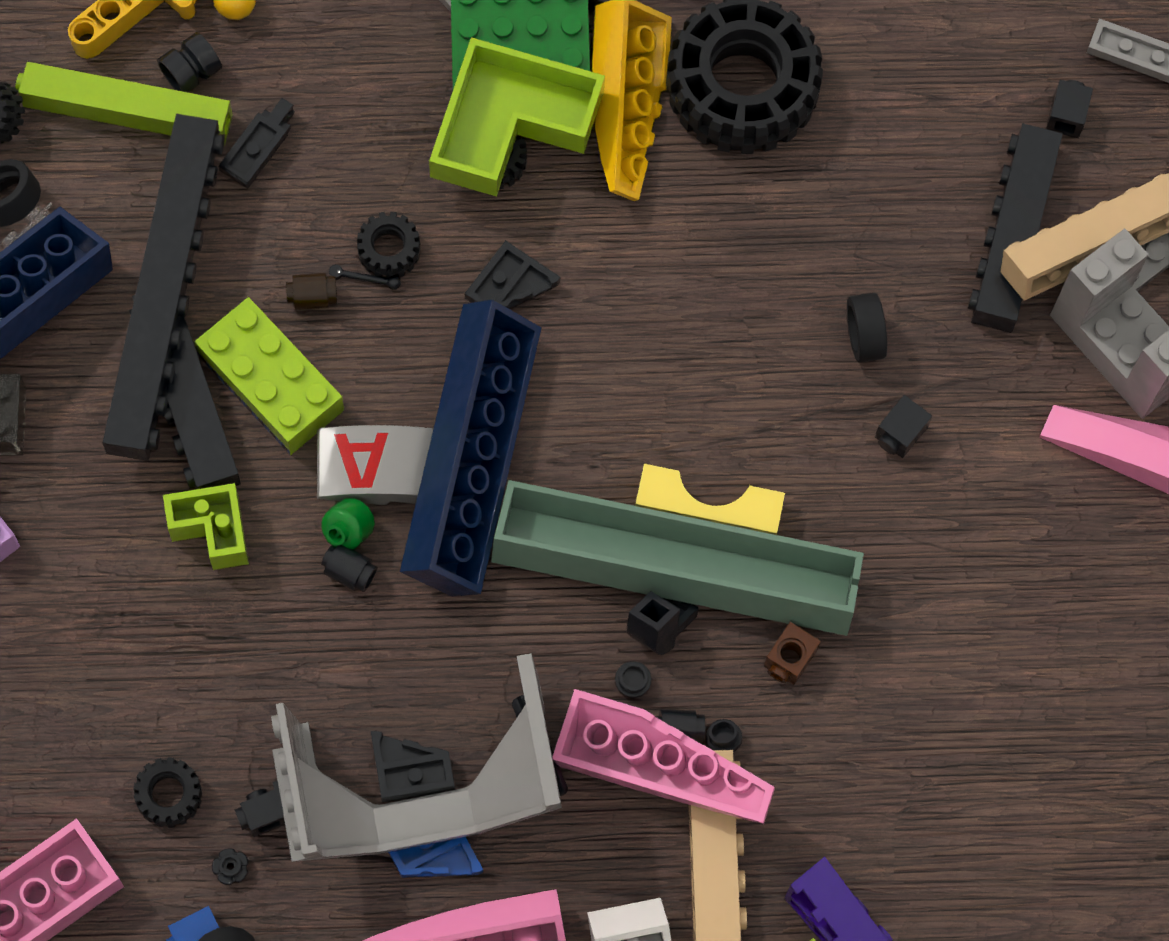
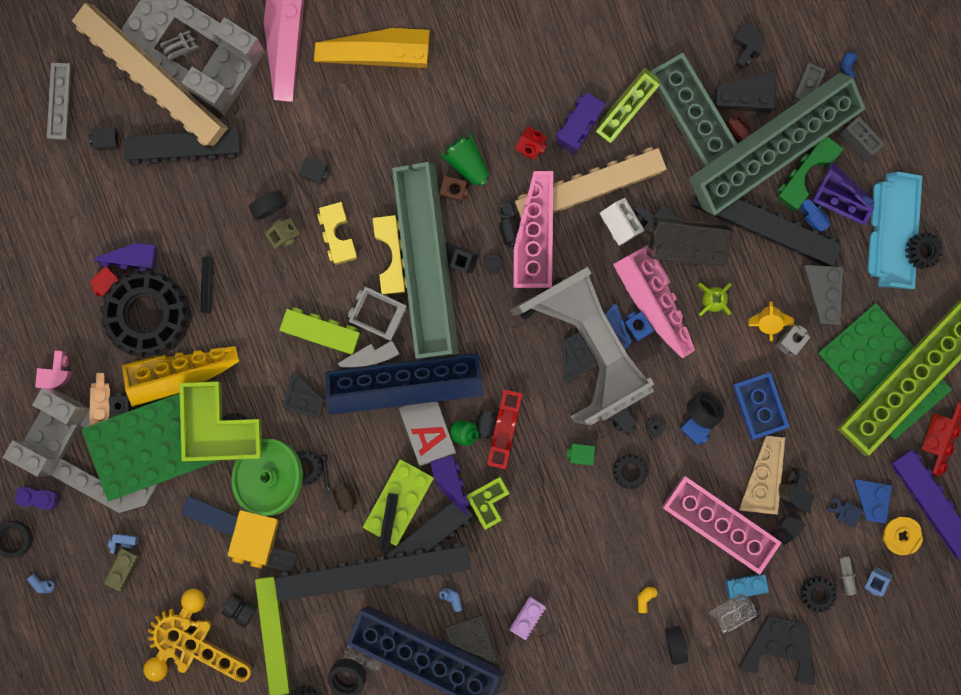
camera: 105 degrees left, 15 degrees up
none -> red brick [89,266,120,297]
none -> dark purple slope [94,243,158,272]
none -> dark blue tile [180,496,238,536]
none -> black axle [200,256,213,313]
none -> yellow brick [227,510,279,569]
none -> bright green dish [231,439,303,517]
none -> olive brick [265,218,300,249]
none -> lime brick [279,307,361,355]
none -> yellow wedge [314,28,430,68]
none -> light yellow arch [317,202,358,265]
none -> light grey slope [338,341,400,368]
none -> light grey window [348,287,407,341]
none -> black axle [378,493,398,551]
none -> dark purple slope [430,455,469,514]
none -> green cone [439,132,490,186]
none -> medium blue arm [439,588,463,612]
none -> red arch [487,390,523,469]
none -> red brick [515,126,547,160]
none -> green brick [566,444,595,466]
none -> blue brick [624,311,654,342]

